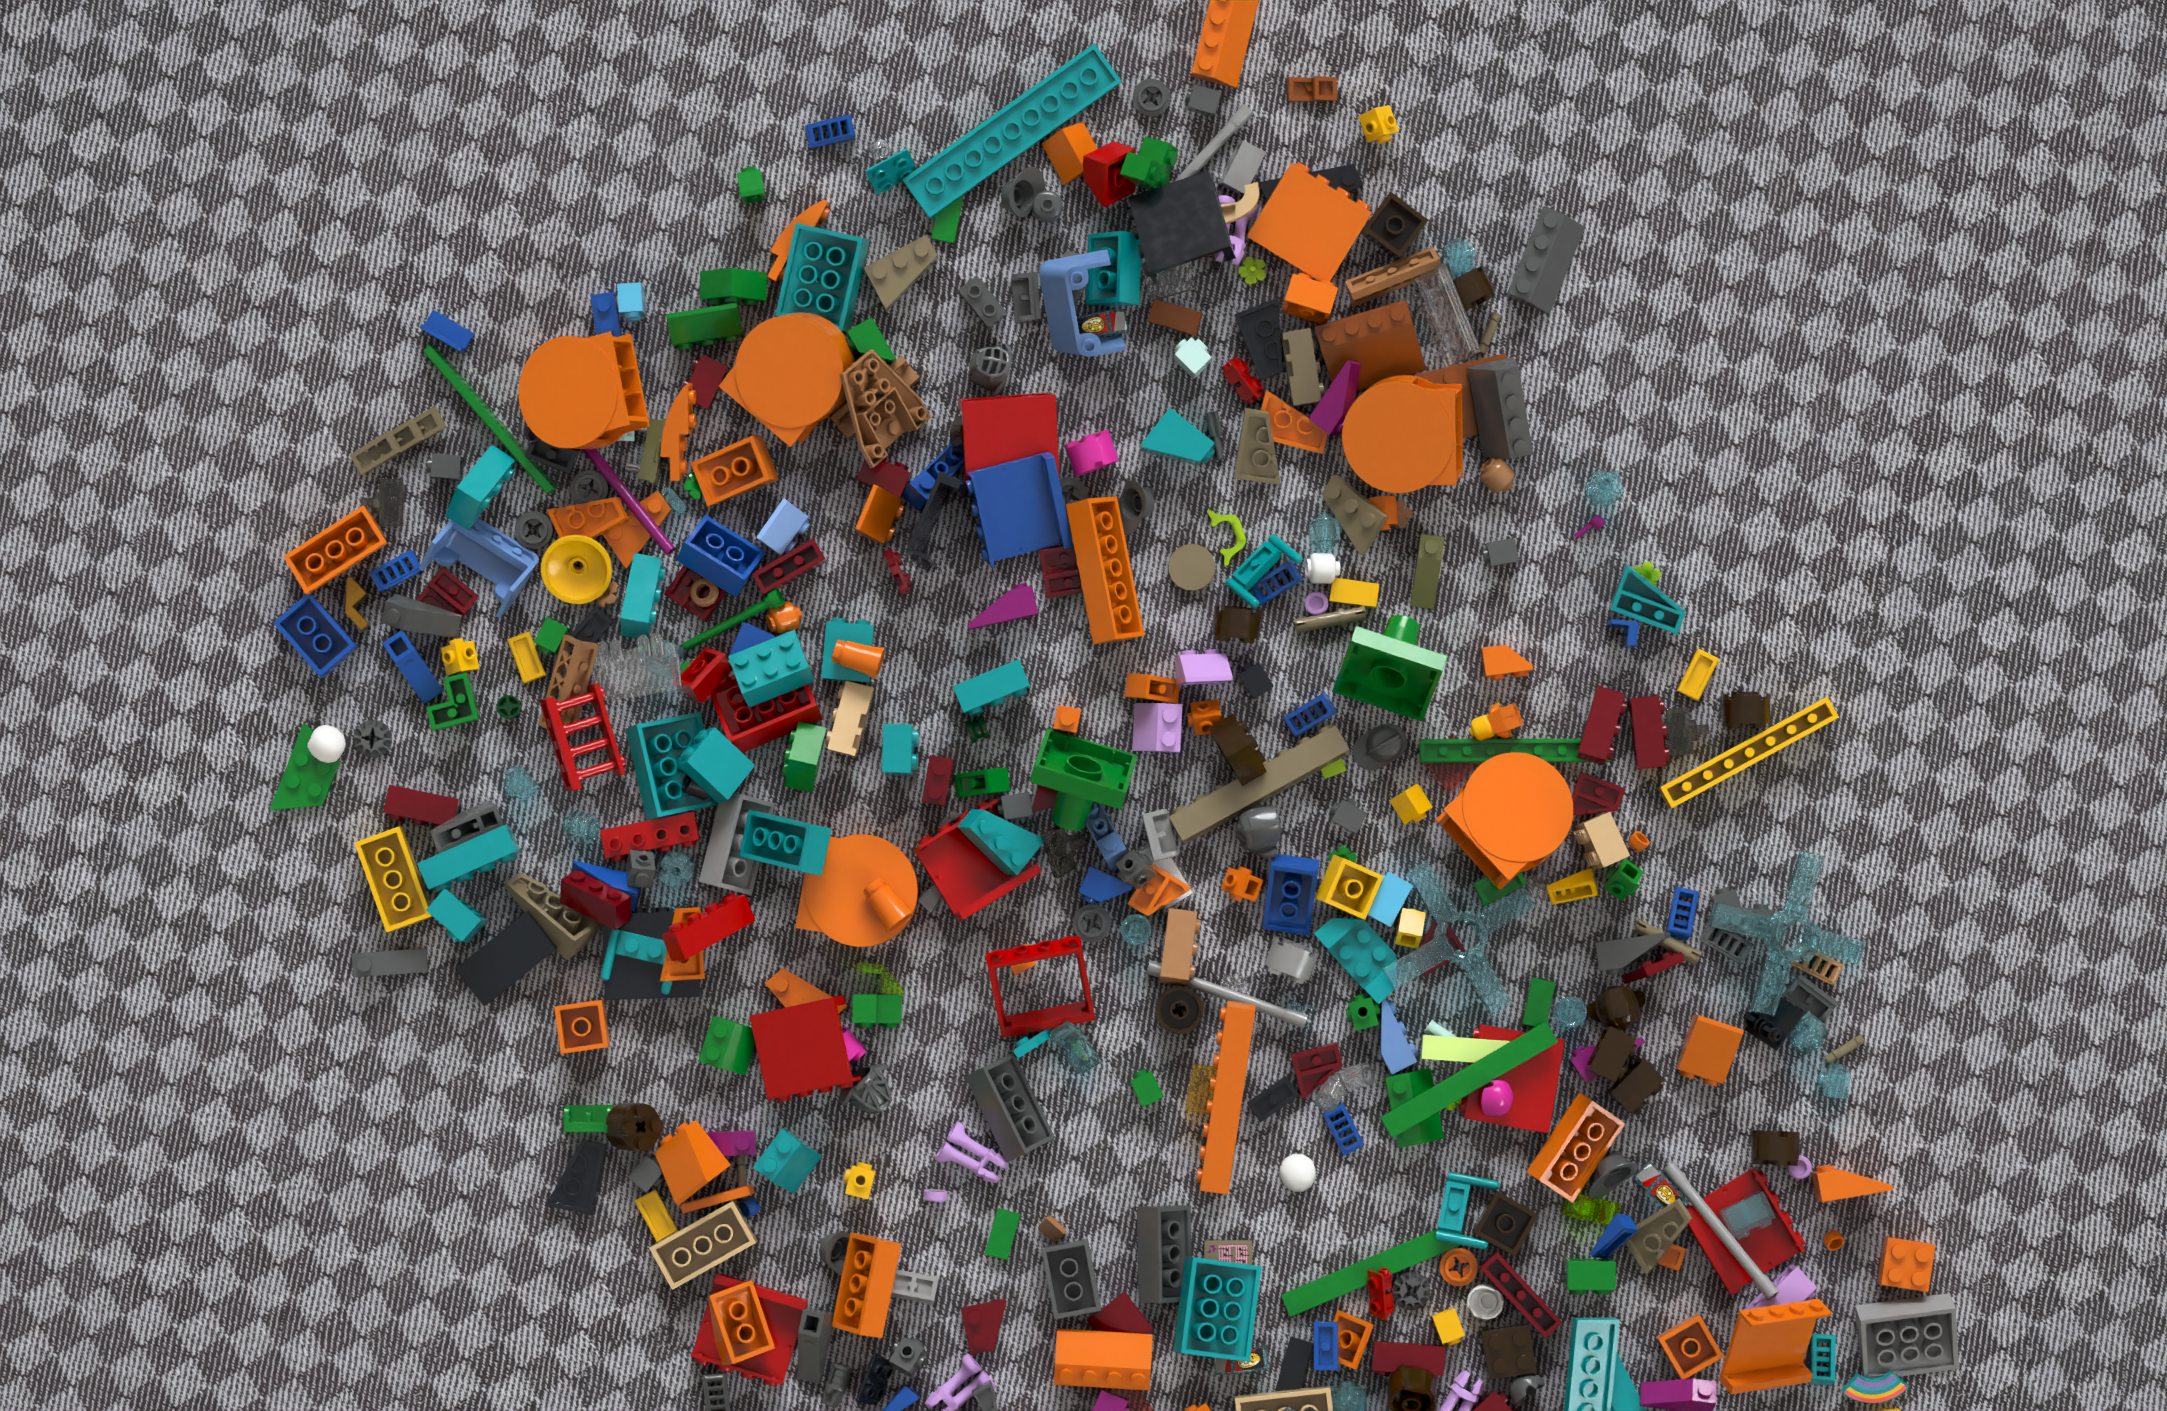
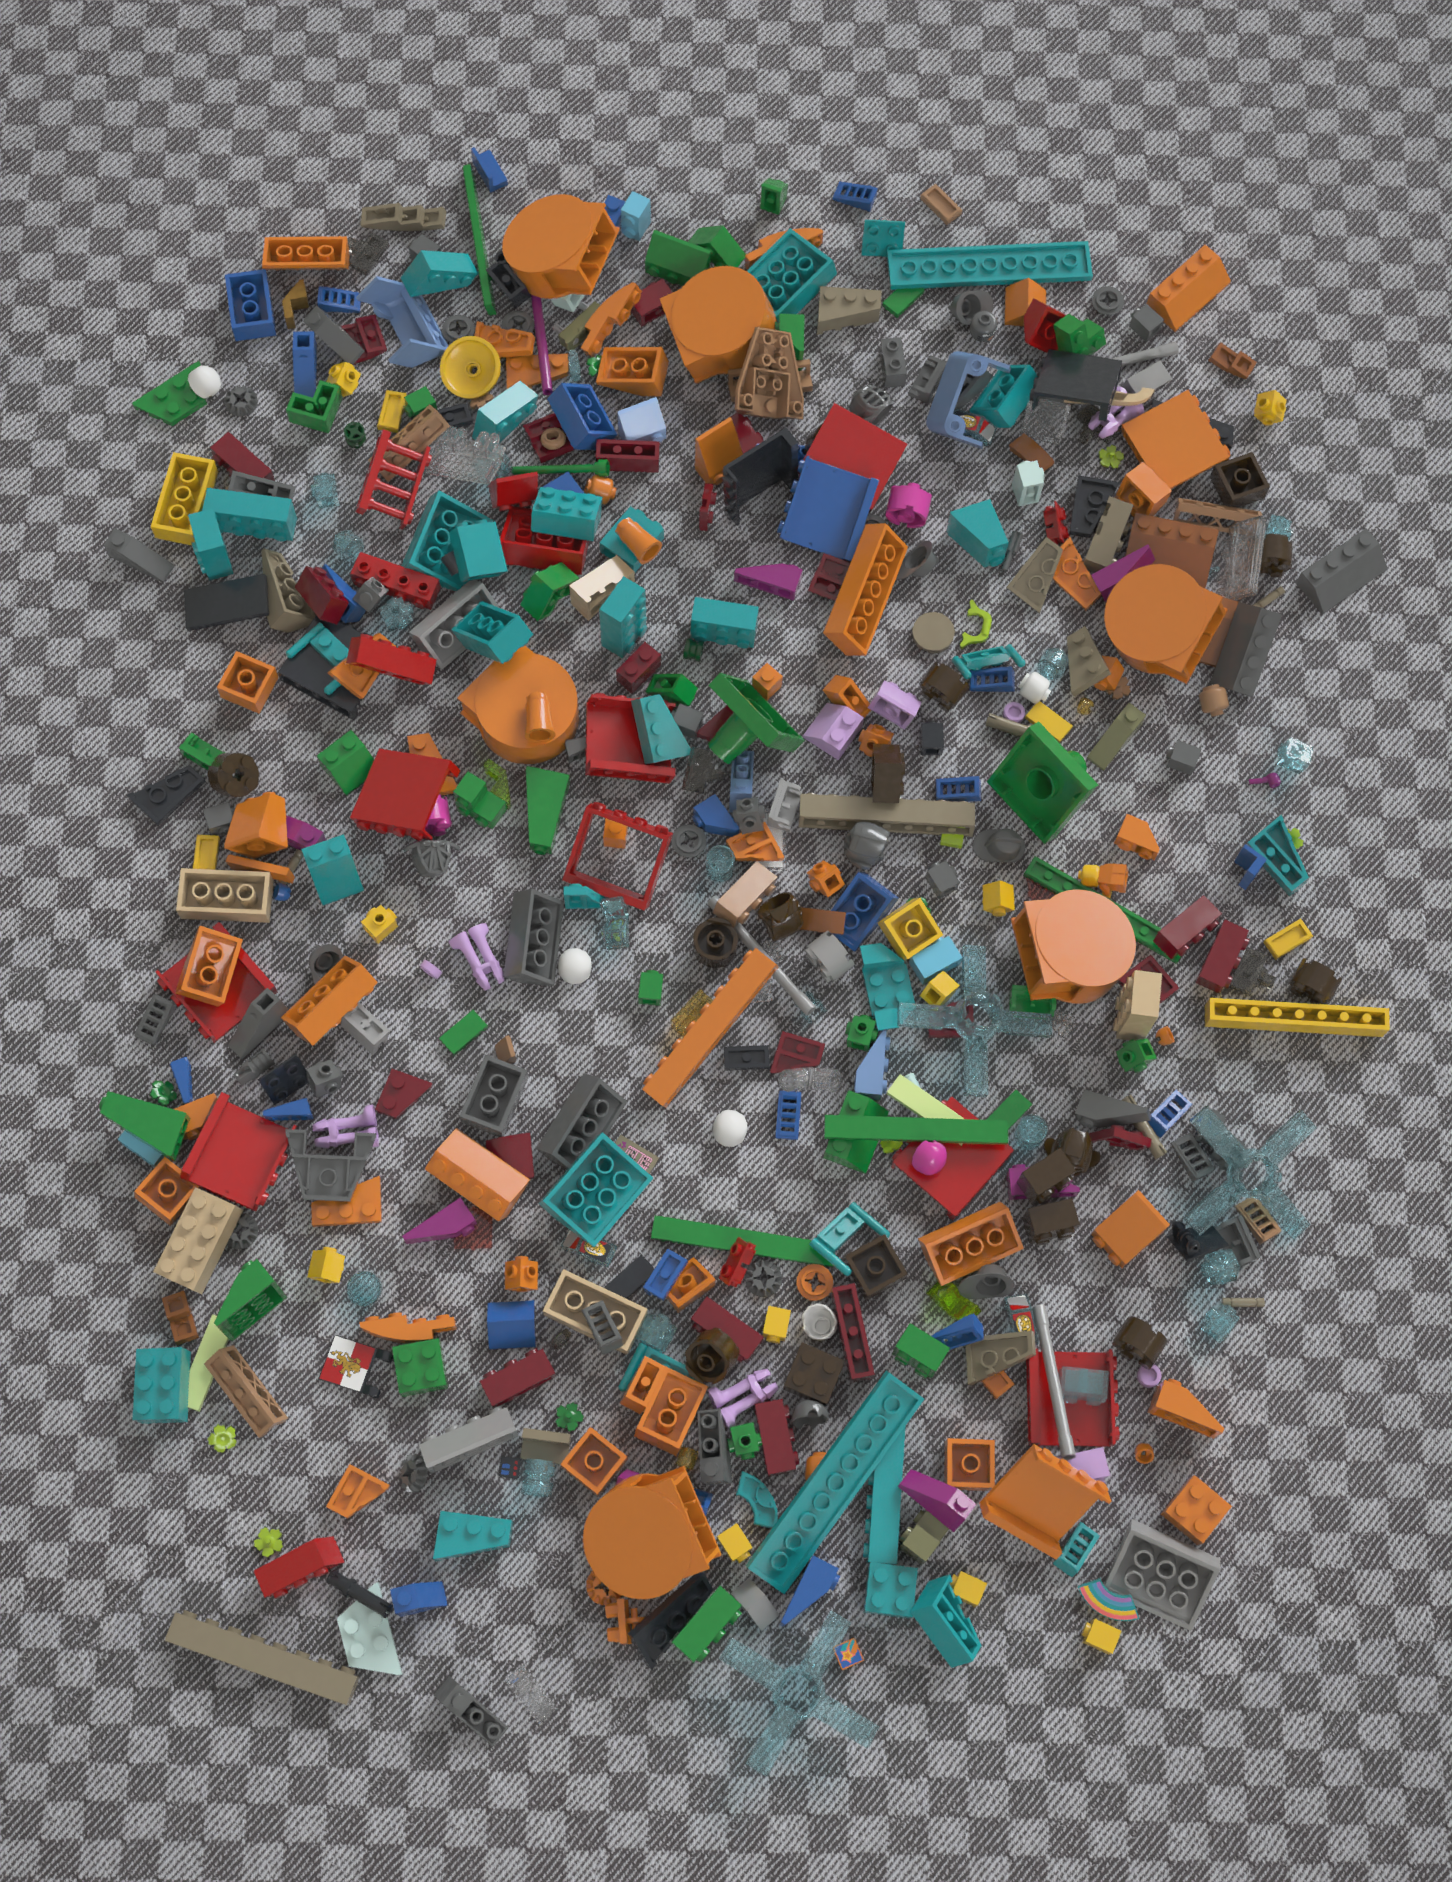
camera: 30 degrees right, 15 degrees down
yellow slope [1547,868,1598,905] -> none
none -> green slope [526,766,570,855]
none -> white hair [558,948,592,984]
none -> dark brown piece [757,892,803,941]
none -> dark orange slope [800,907,846,935]
none -> medium nougat tile [920,184,962,225]
none -> clear yellow hinge [1077,696,1094,715]

